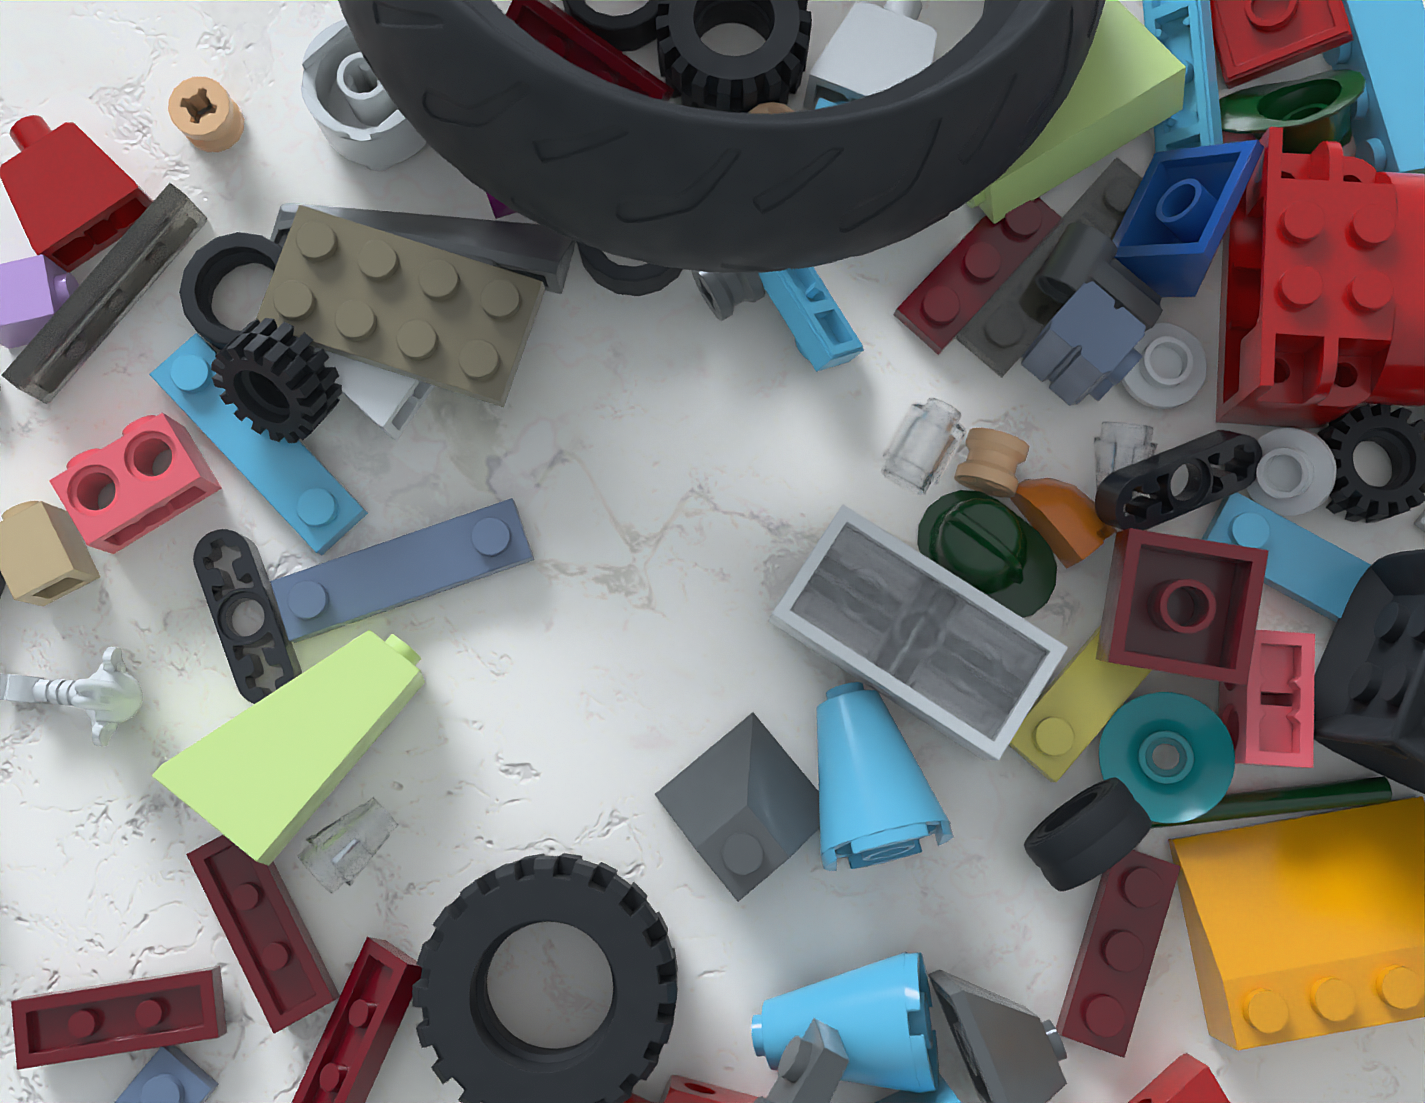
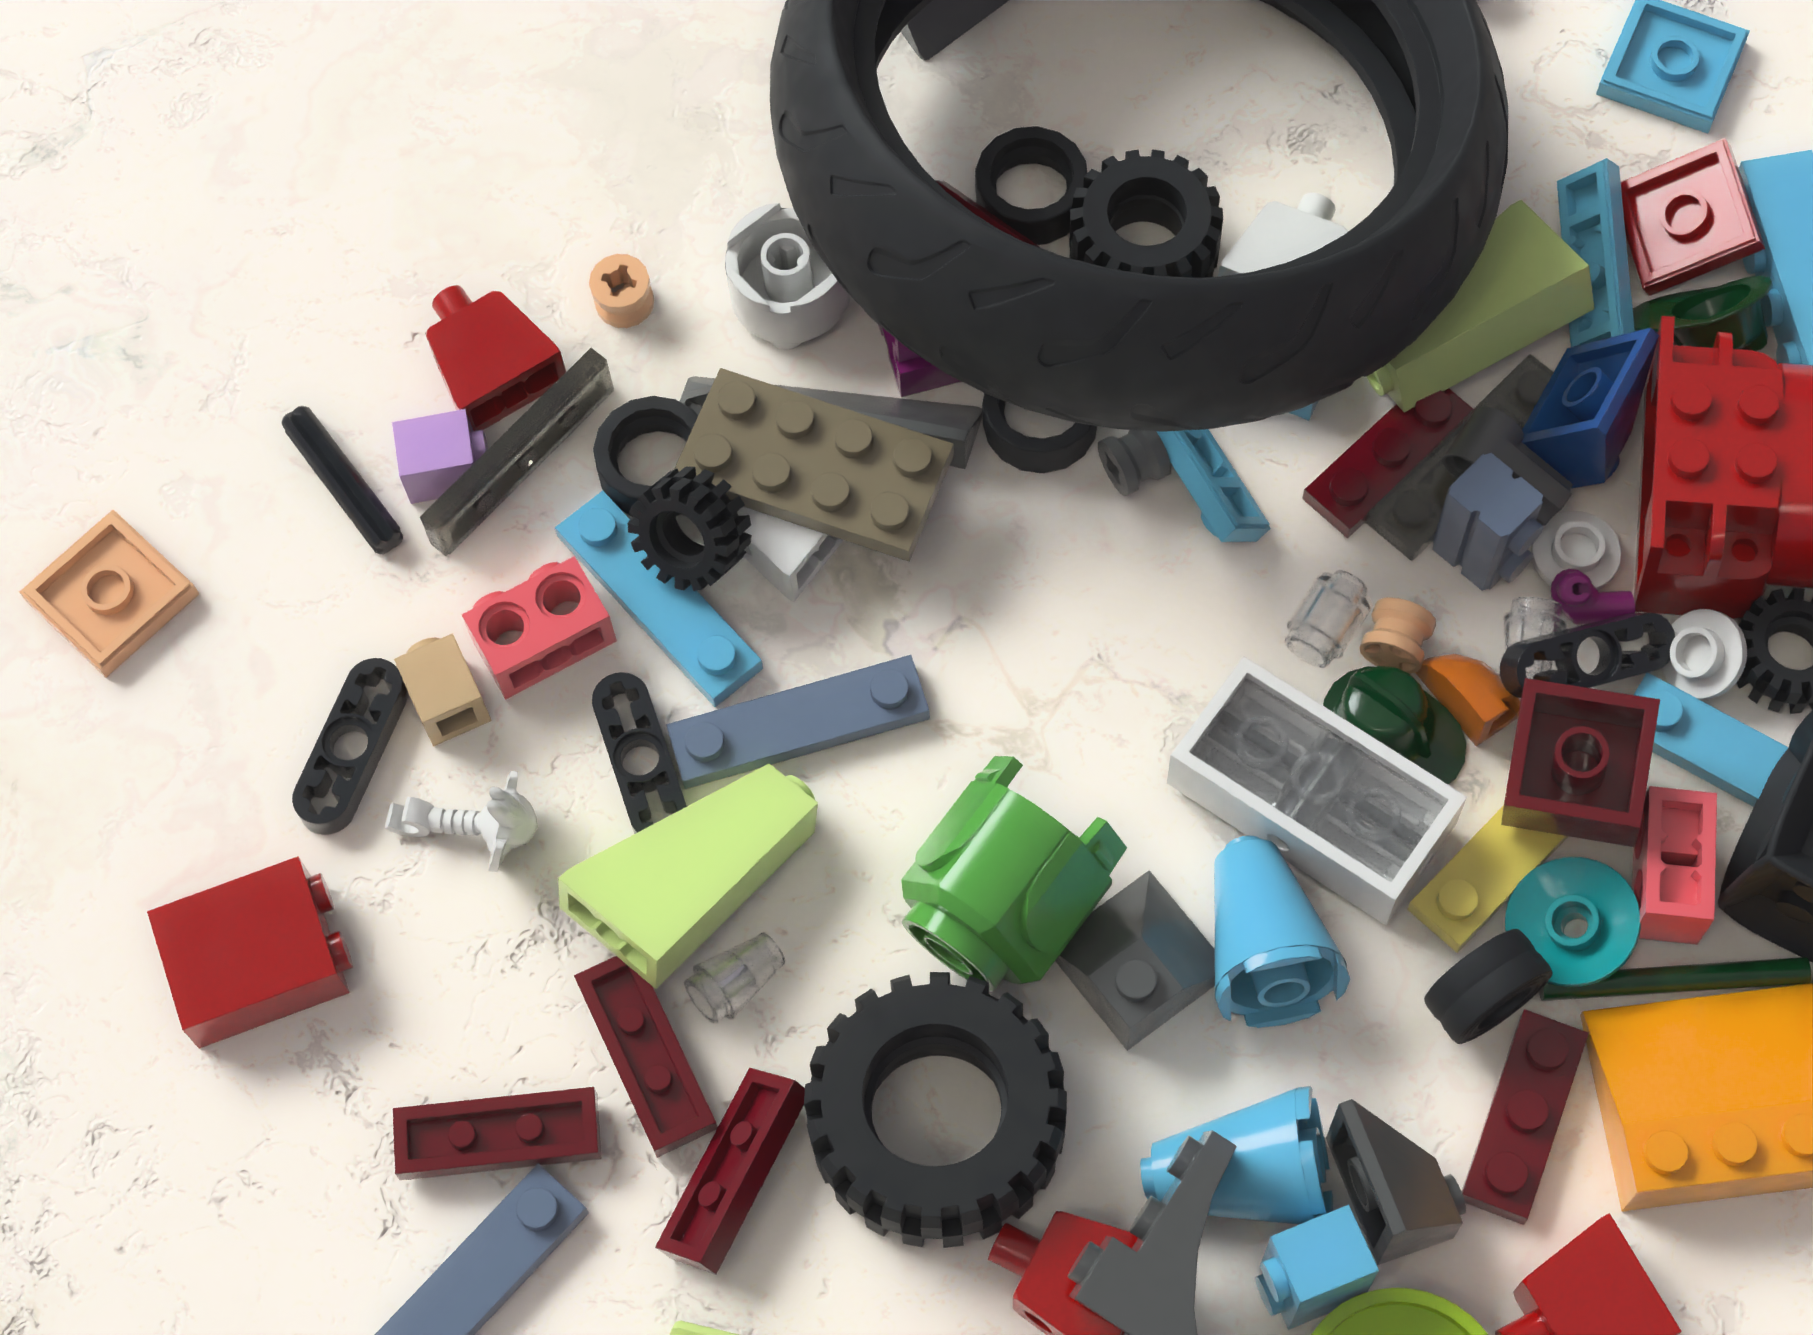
camera: 10 degrees right, 15 degrees down
none -> bright green piece [901,756,1127,992]
none -> magenta arm [1550,569,1635,625]

